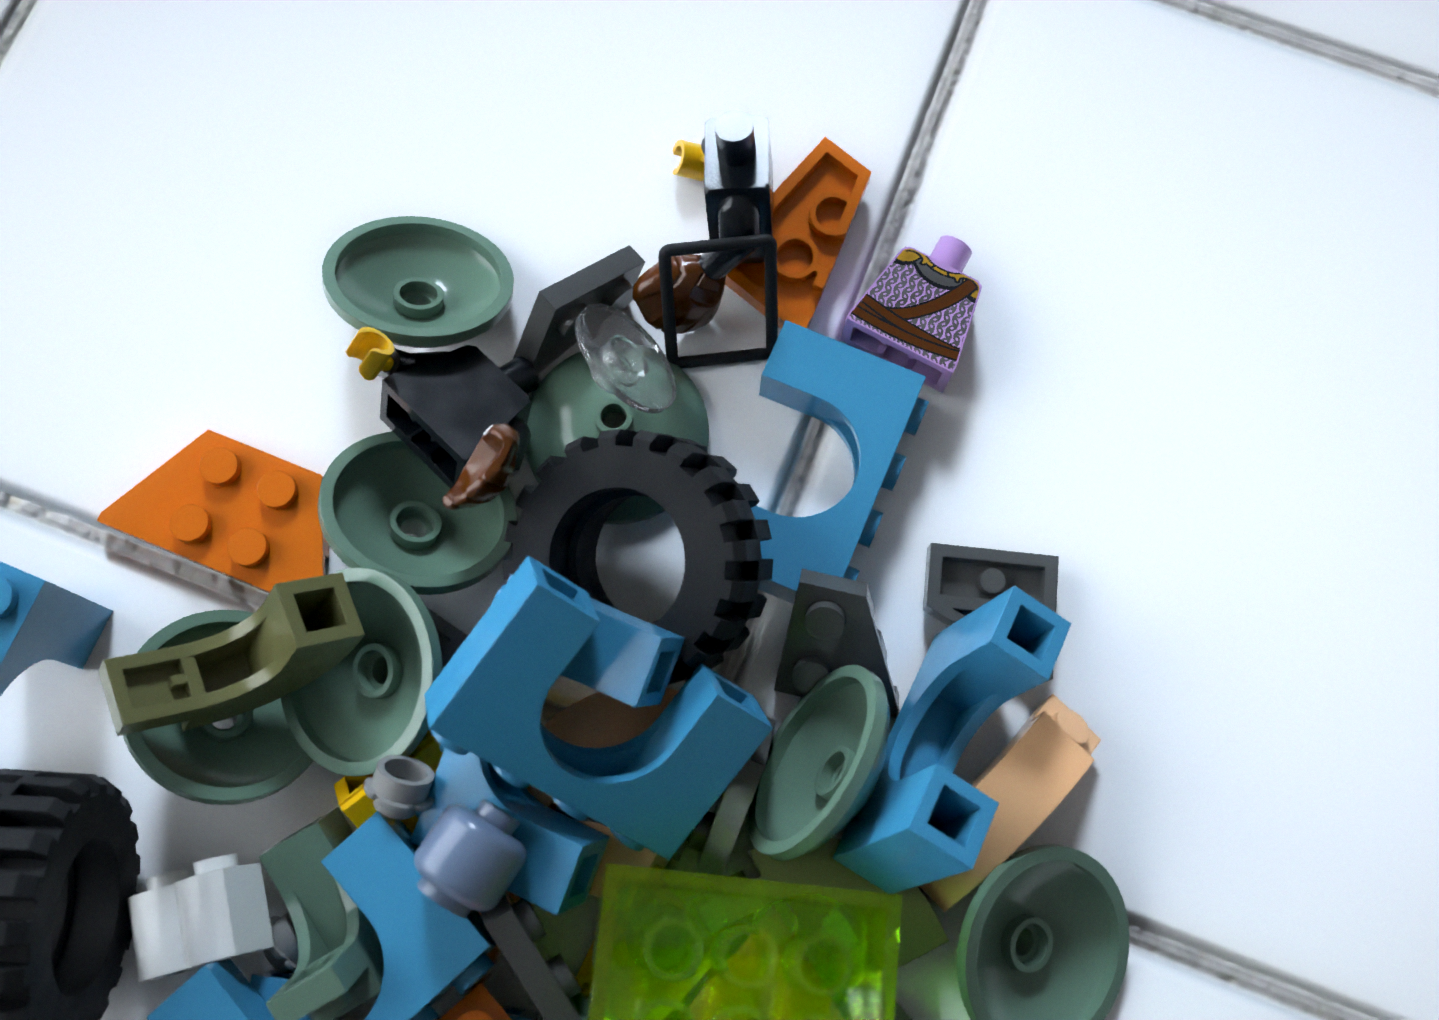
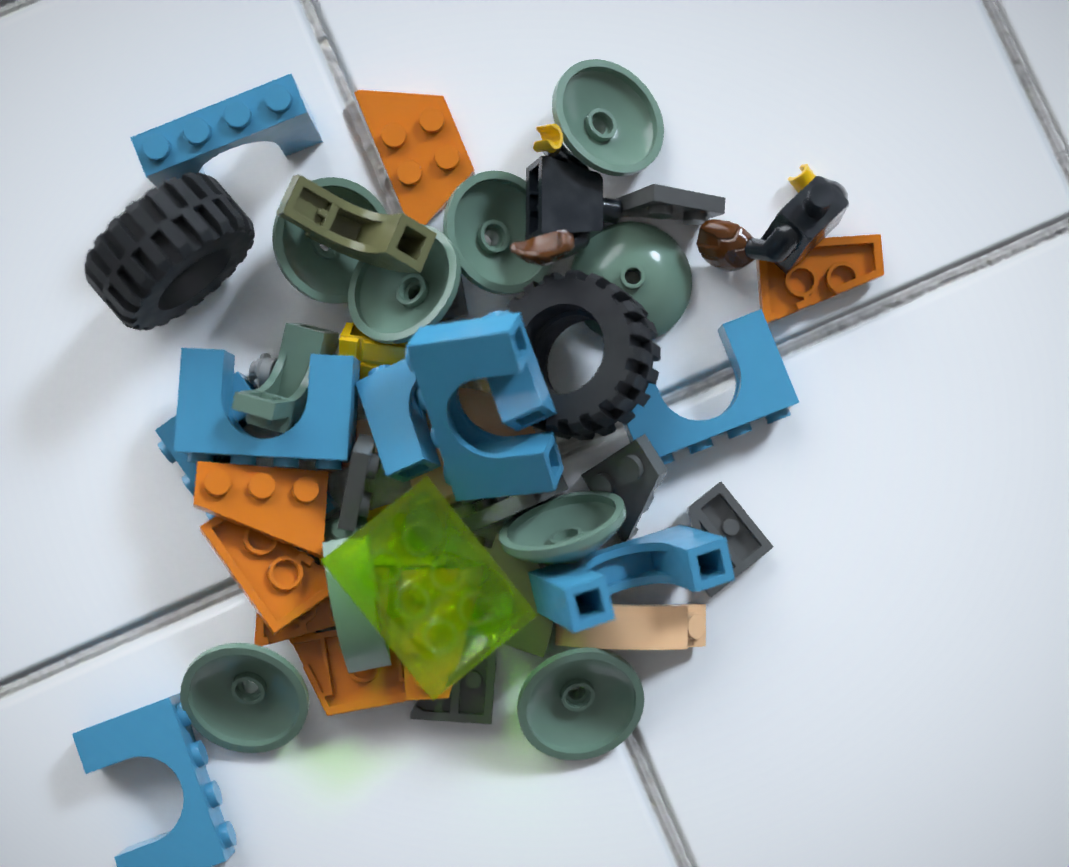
camera: 50 degrees right, 10 degrees up
white brick [127,854,275,983] -> none
light grey plate [364,755,435,819] -> none
sand blue head [413,798,527,918] -> none
clear dish [575,303,677,414] -> none
black piece [658,234,778,369] -> none
torso [840,235,982,393] -> none

